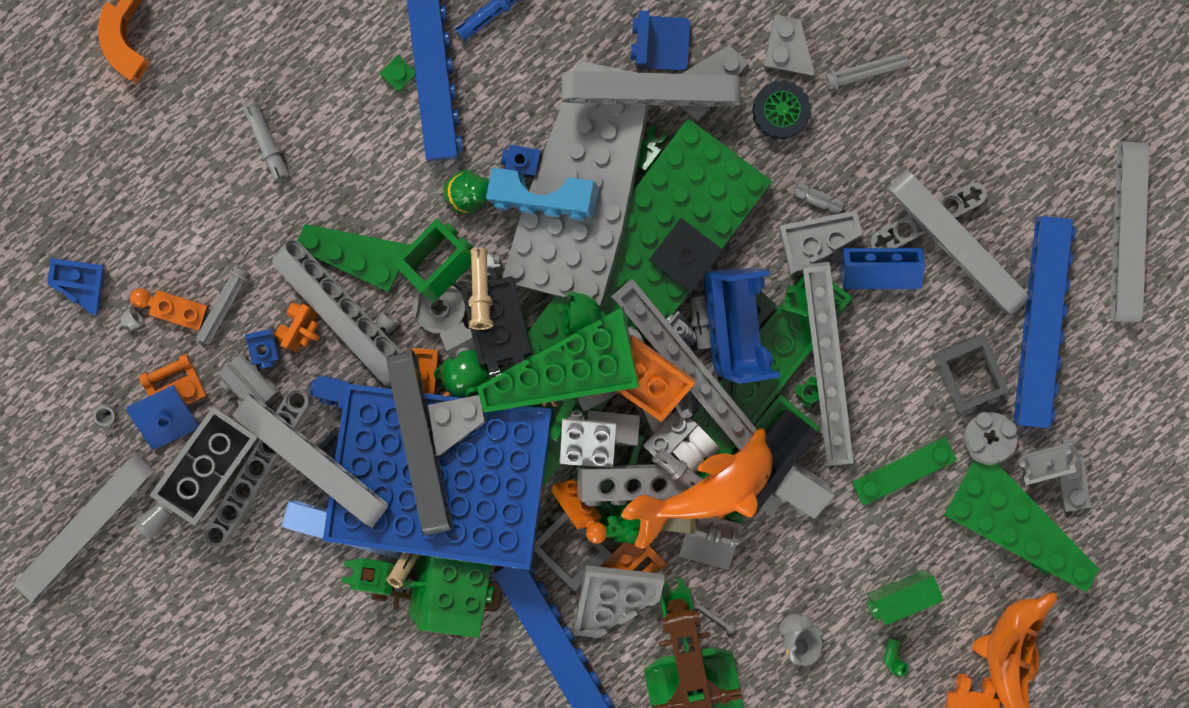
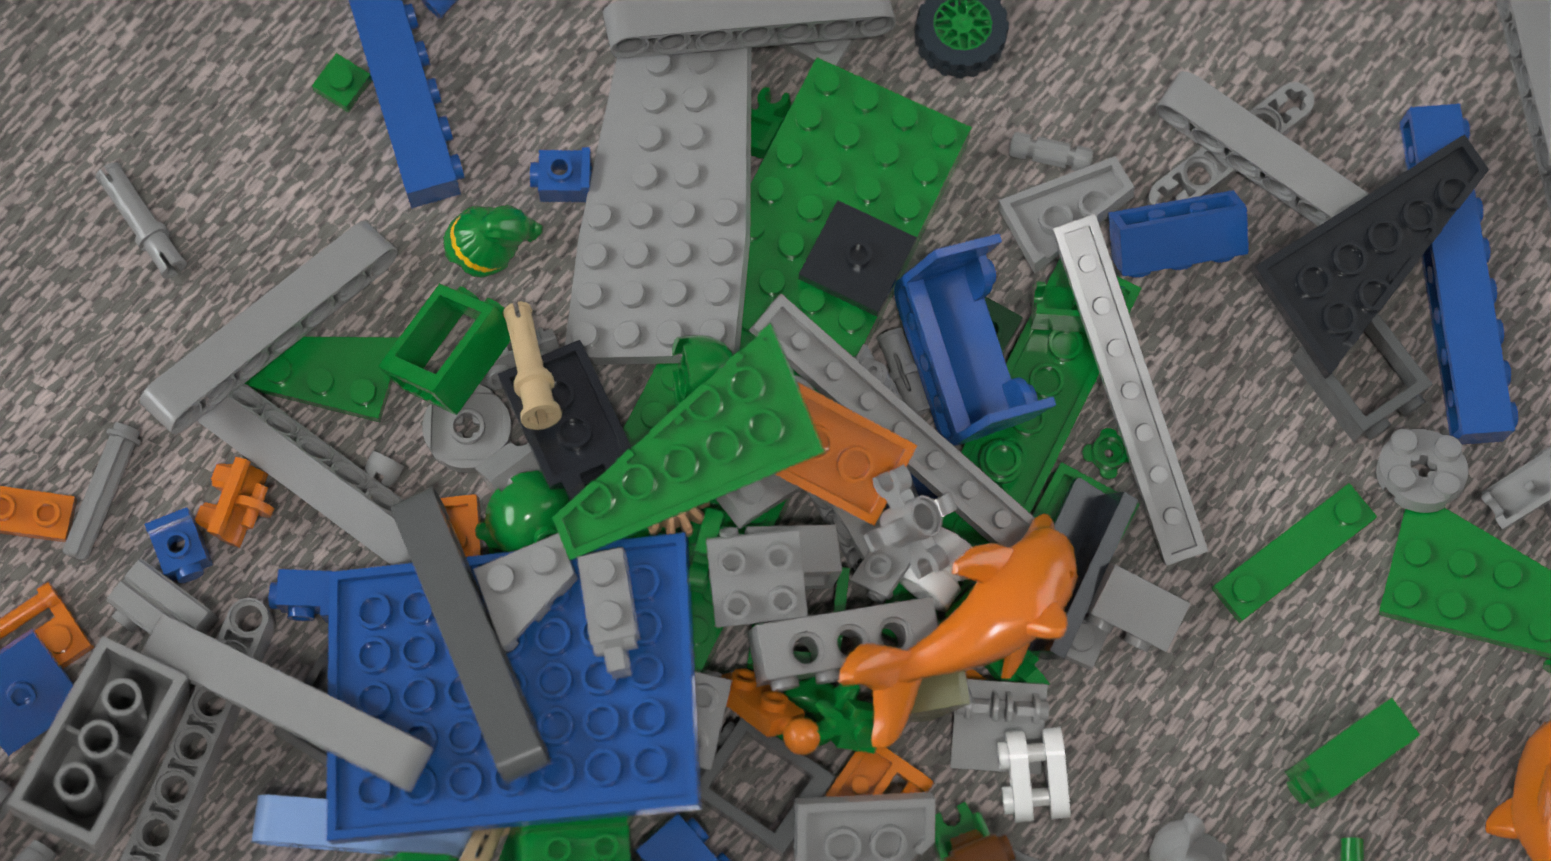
camera: 10 degrees left, 15 degrees down
dark azure arch [486,168,600,221] -> none
light grey pin [652,447,703,488] -> none
none -> light grey beam [140,221,398,435]
none -> light grey hinge [577,547,640,679]
none -> light grey hinge [695,670,732,770]
none -> light grey pin [863,465,958,579]
none -> white brick [997,727,1070,823]
none -> black wing [1251,134,1489,379]

